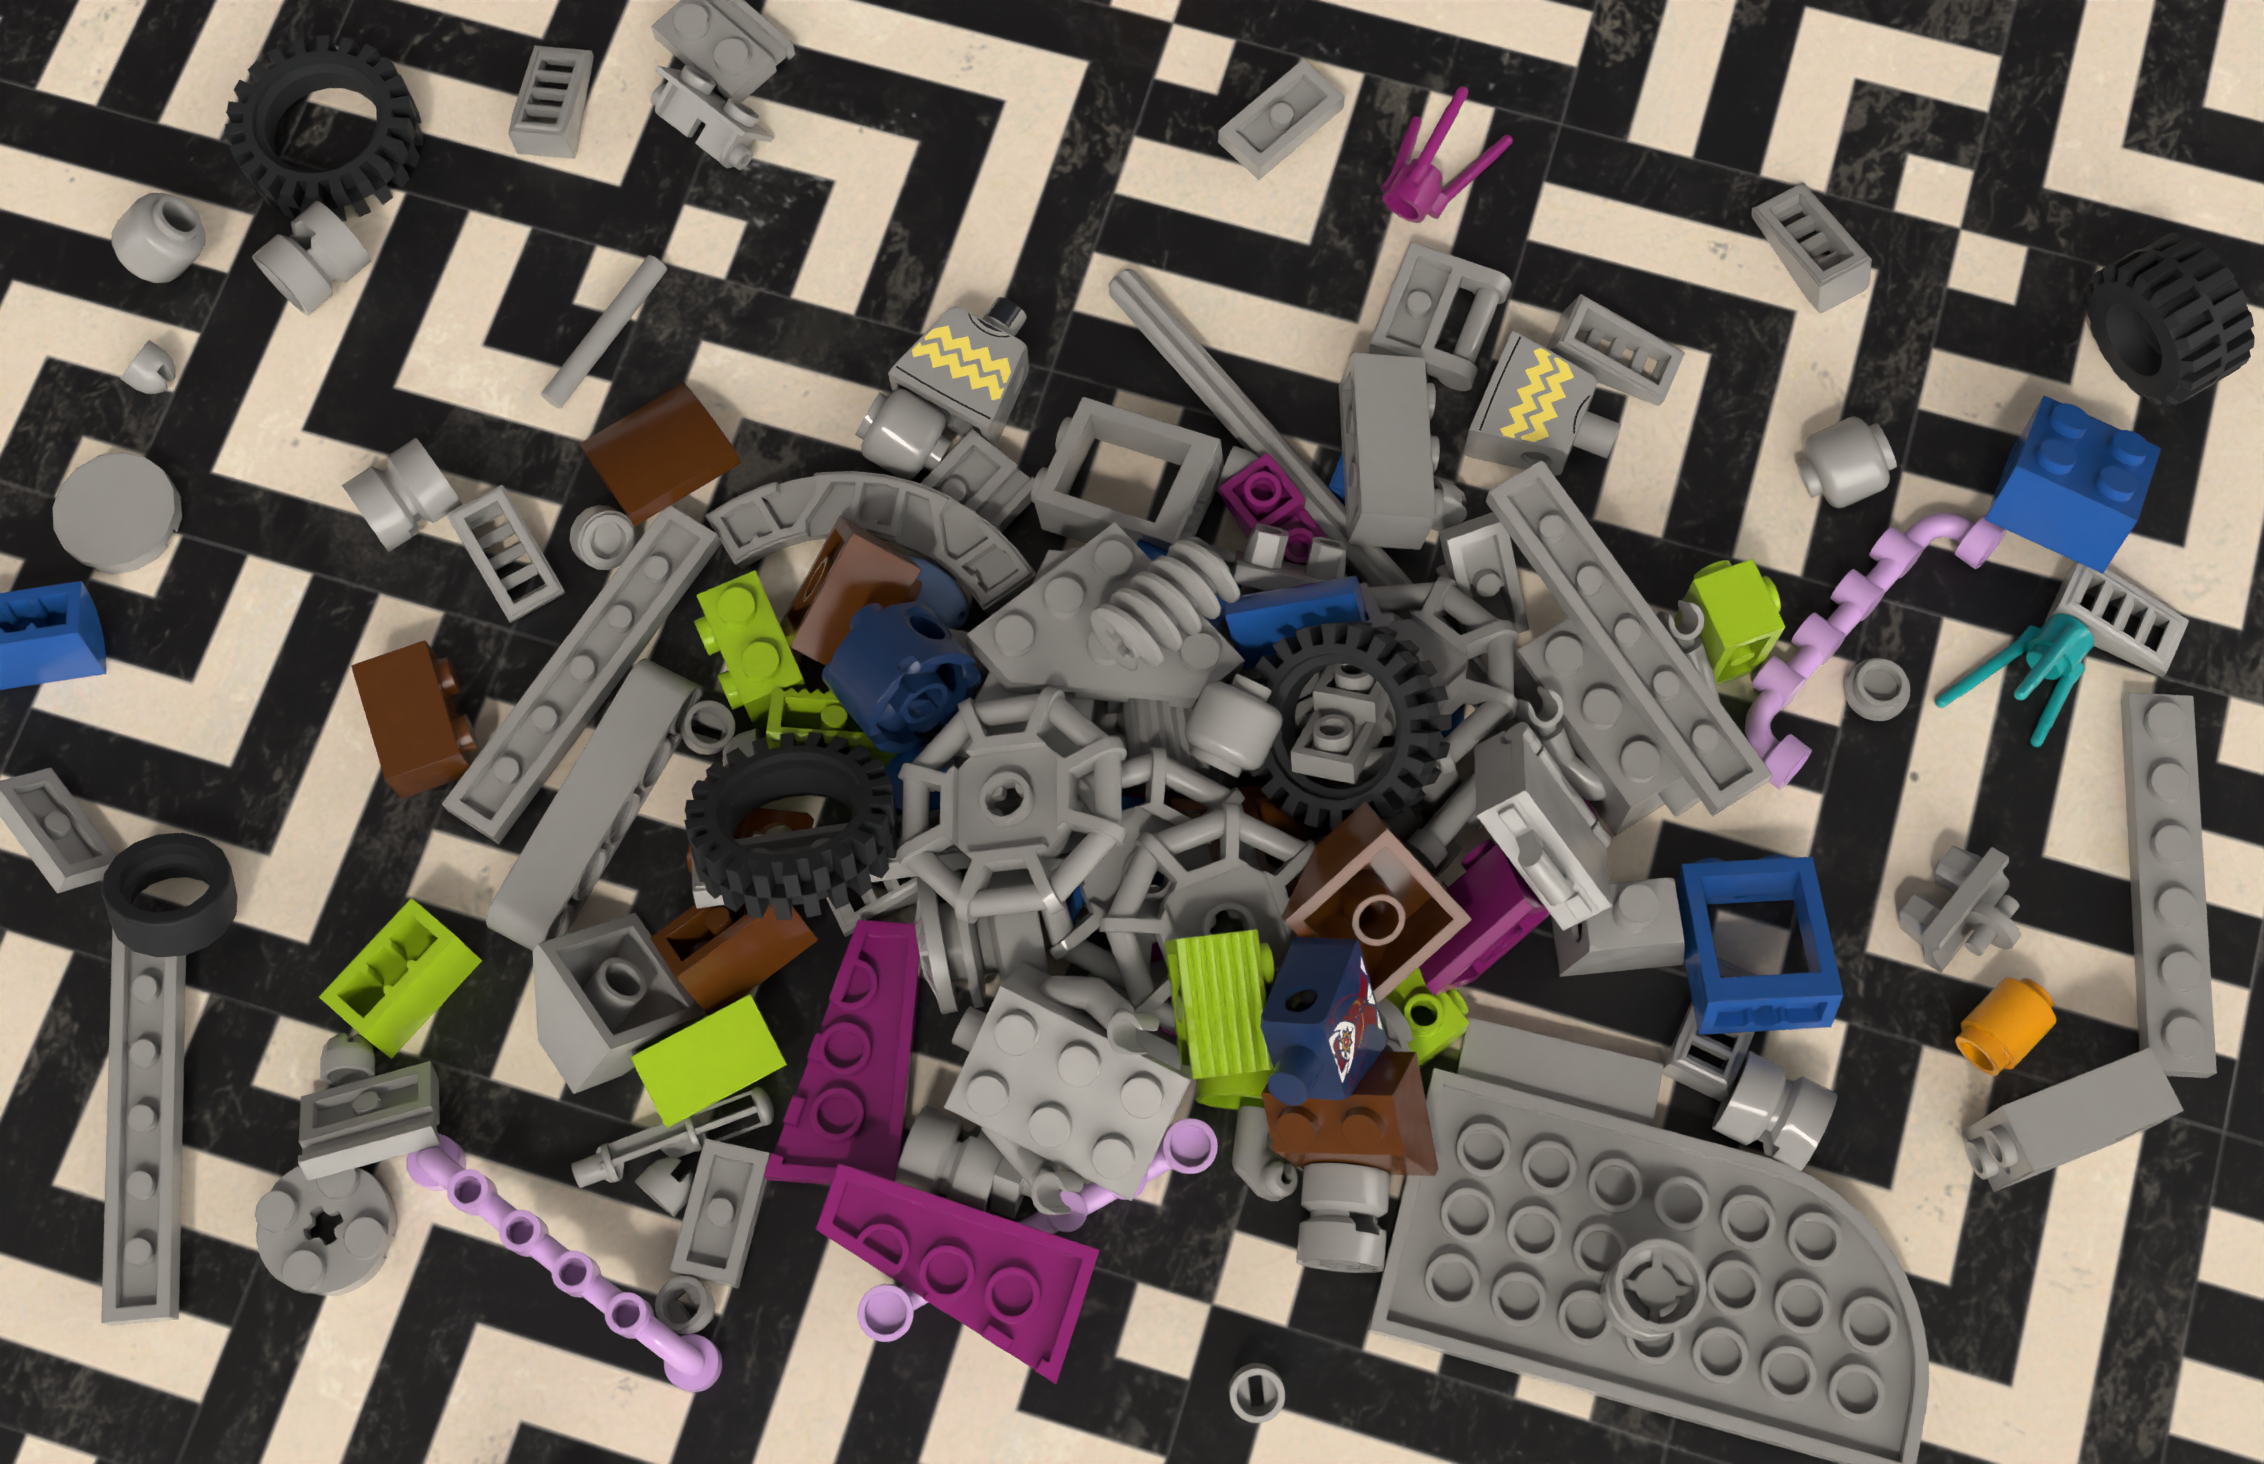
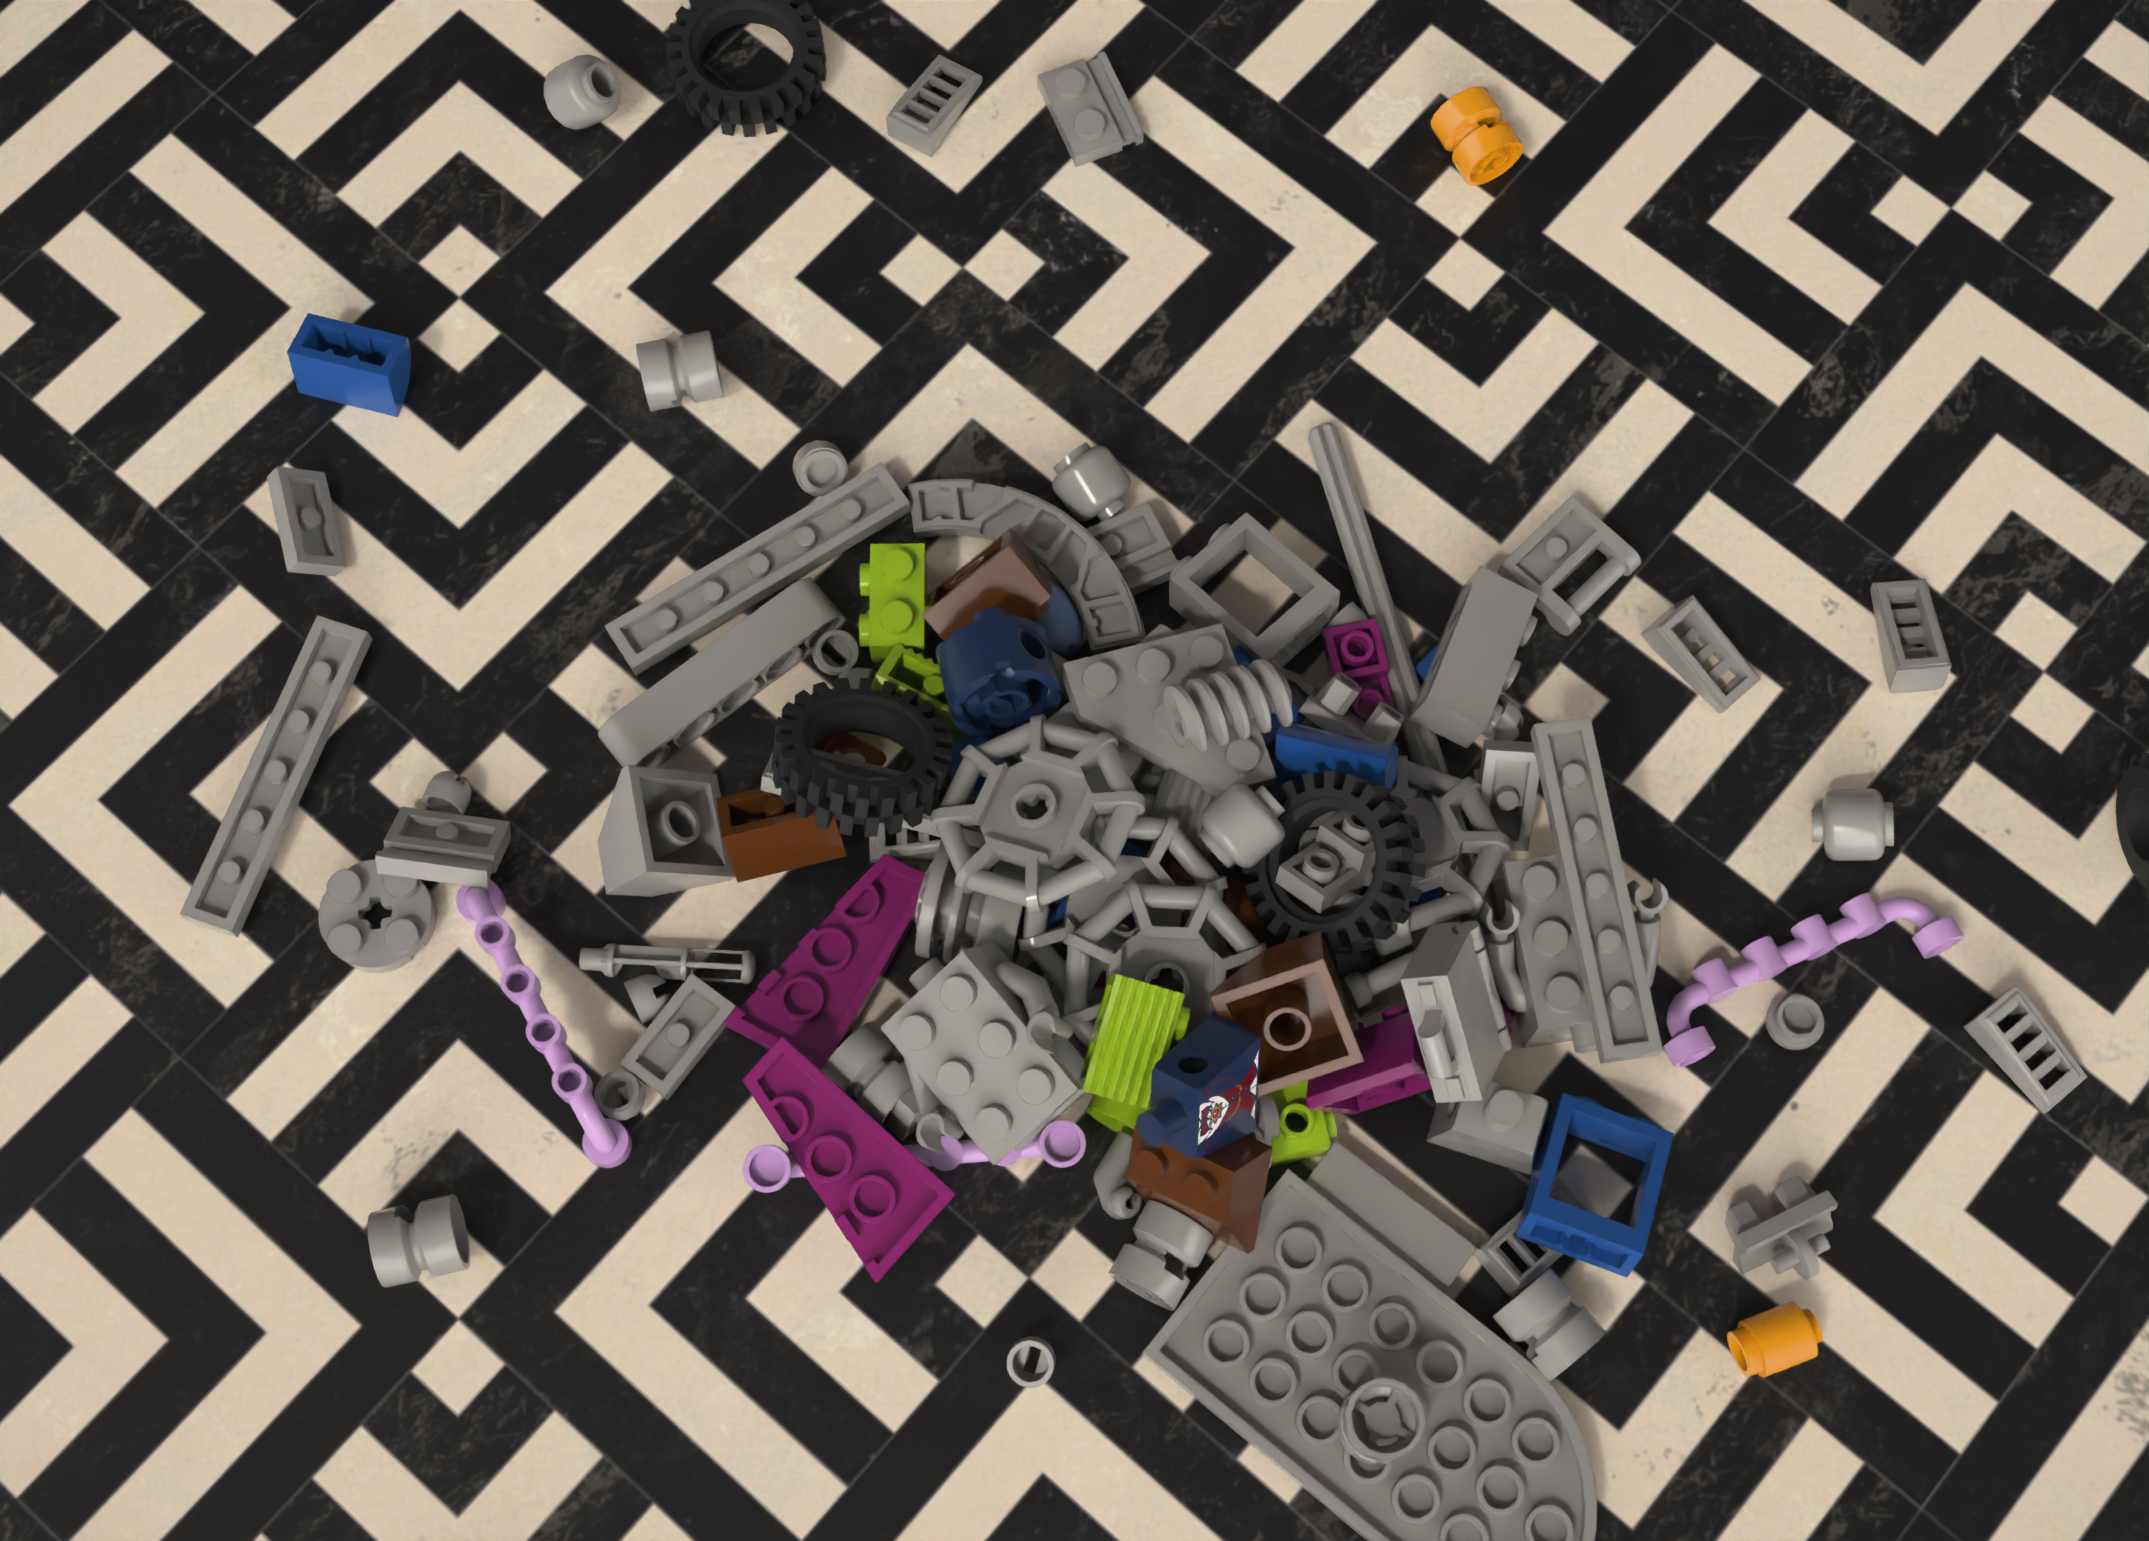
camera: 20 degrees right, 0 degrees up
light grey tile [52,452,182,574] -> none
black tyre [102,833,238,958] -> none
light grey hinge [120,340,176,394] -> none
light grey wheel [252,201,371,316] -> none
lime brick [319,898,482,1059] -> none
reddish brown brick [351,640,478,799] -> none
light grey slope [447,485,565,623] -> none
light grey bar [541,255,667,409] -> none
reddish brown slope [579,383,741,527] -> none
lime brick [630,994,787,1129] -> none
light grey hinge [651,65,773,170] -> none
light grey torso [888,297,1029,447] -> none
light grey plate [1218,59,1345,180] -> none
magenta plant [1381,86,1513,223] -> none
light grey torso [1463,331,1621,476] -> none
lime brick [1674,559,1785,686] -> none
teal plant [1935,613,2094,747] -> none
light grey window [1964,1047,2184,1192] -> none
blue brick [1984,395,2161,574] -> none
light grey plate [2121,692,2217,1078] -> none

